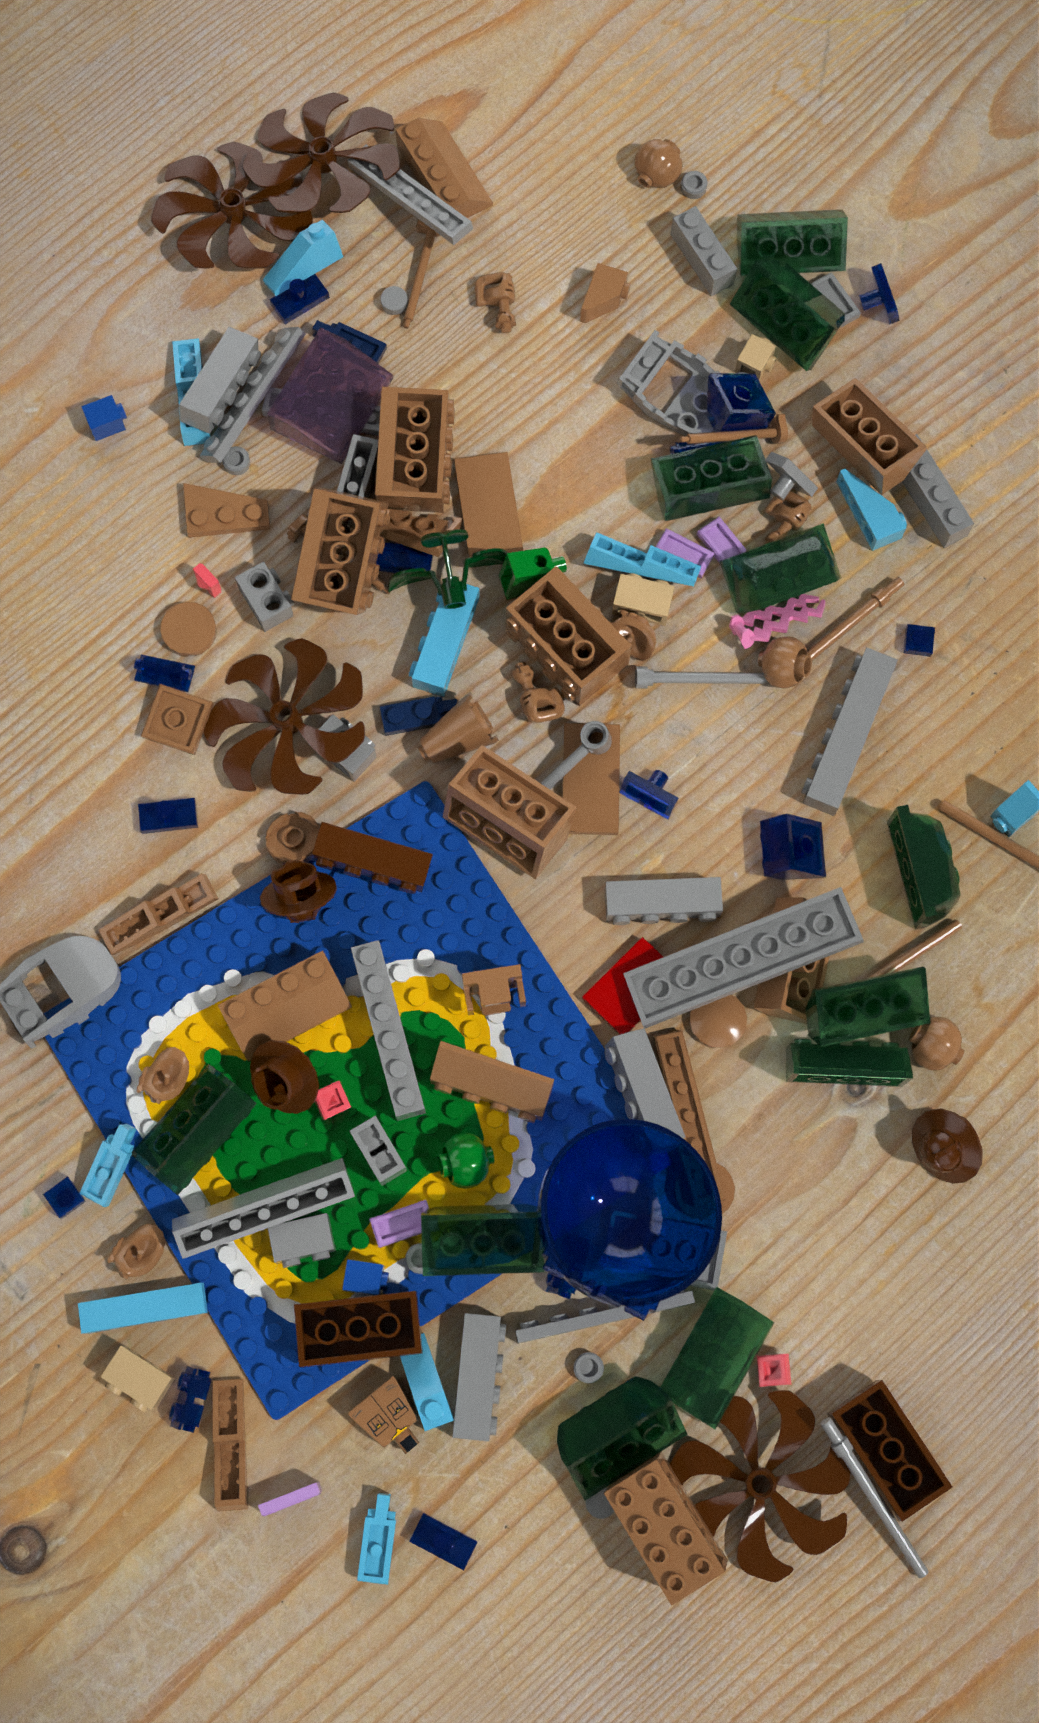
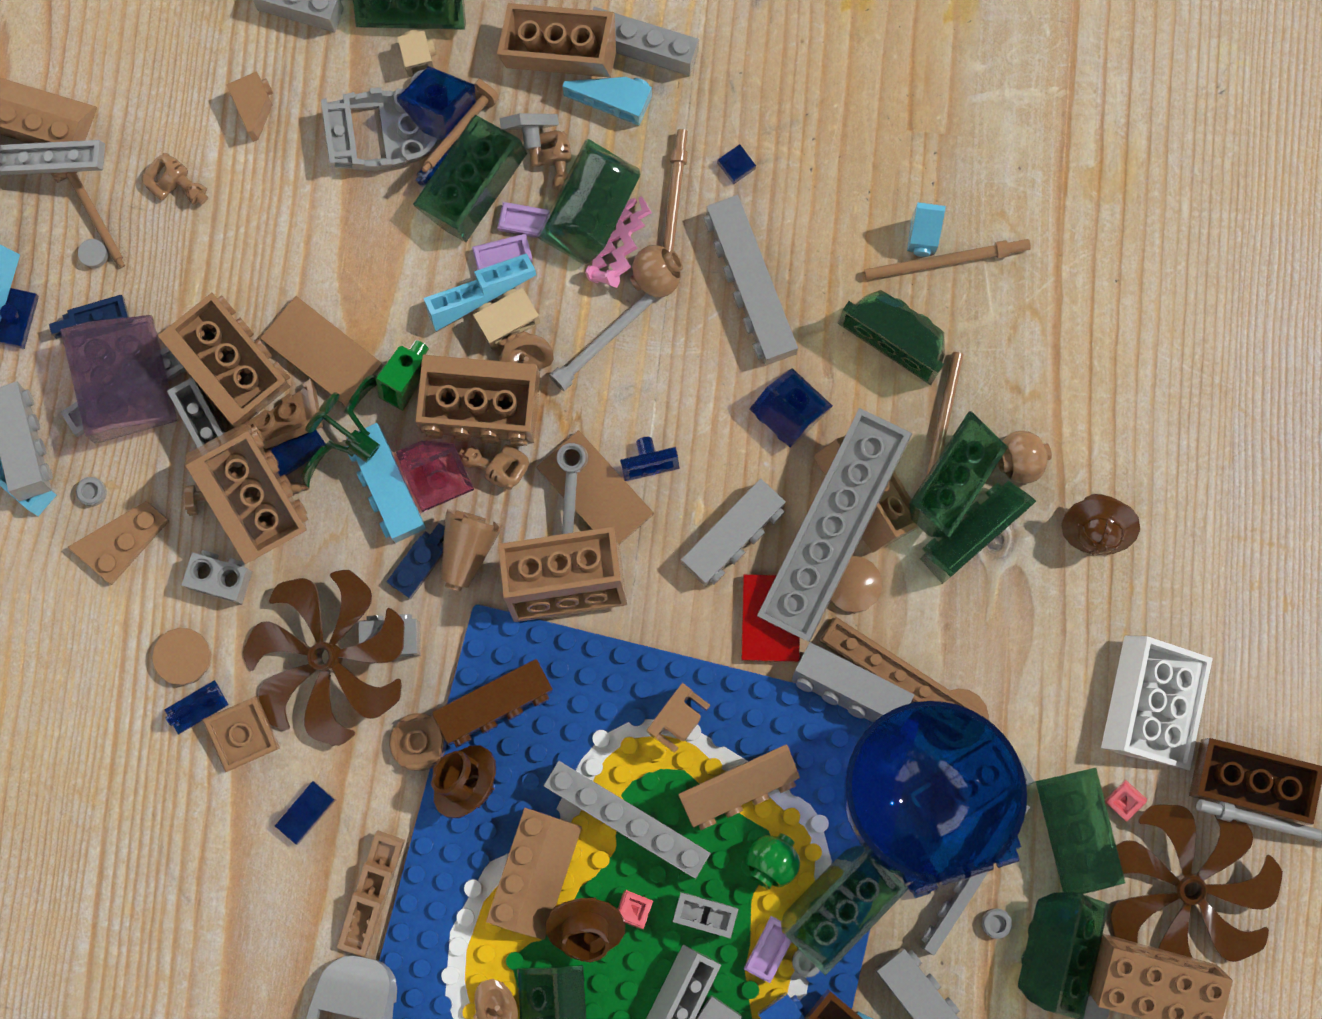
camera: 40 degrees left, 5 degrees up
coral tile [193,563,222,598] -> none
light grey plate [200,327,306,463] -> none
none -> clear pink slope [396,441,474,512]
none -> white slope [1101,636,1213,771]

